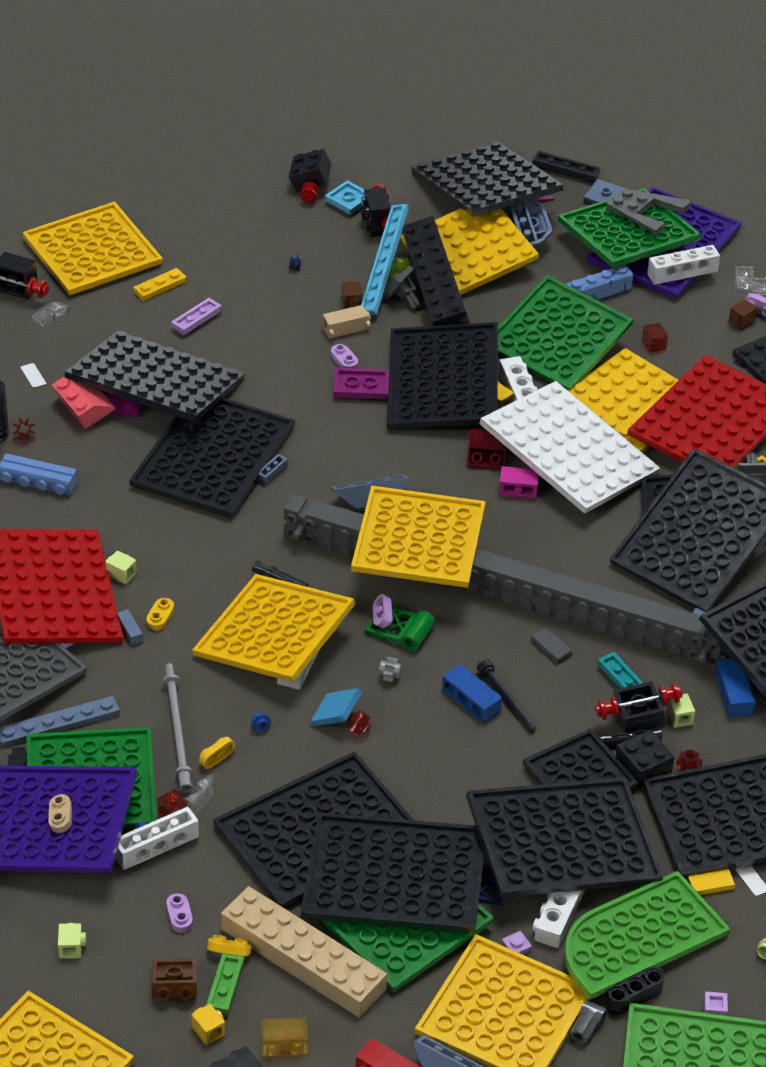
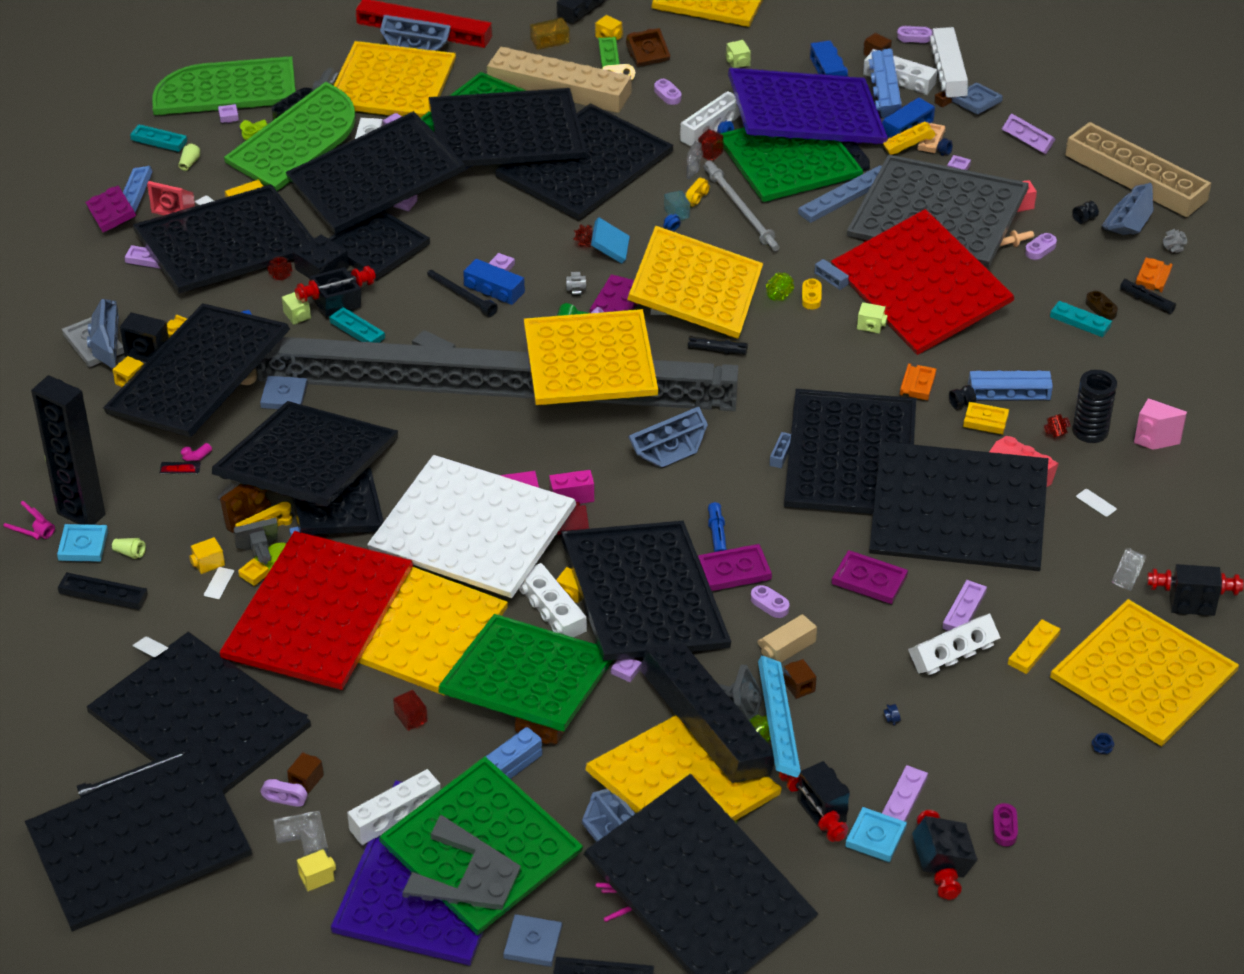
camera: 165 degrees right, 0 degrees up
tan plate [49,794,72,833] -> none
none -> lime plate [240,119,267,140]
none -> light yellow brick [297,849,336,891]
none -> lavender plate [489,253,515,271]
none -> dark pink brick [549,470,594,504]
none -> magenta plate [590,274,638,313]
none -> clear light blue brick [664,190,690,220]
none -> blue pin [708,502,727,552]
none -> clear neon green head [766,272,794,301]
none -> magenta plate [832,550,908,604]
none -> lavender plate [882,765,928,822]
none -> orange plate [900,363,937,400]
none -> white brick [908,614,1000,675]
none -> black wheel [949,385,976,409]
none -> yellow plate [963,402,1009,435]
none -> magenta plate [993,803,1018,846]
none -> dark blue plate [1091,733,1114,754]

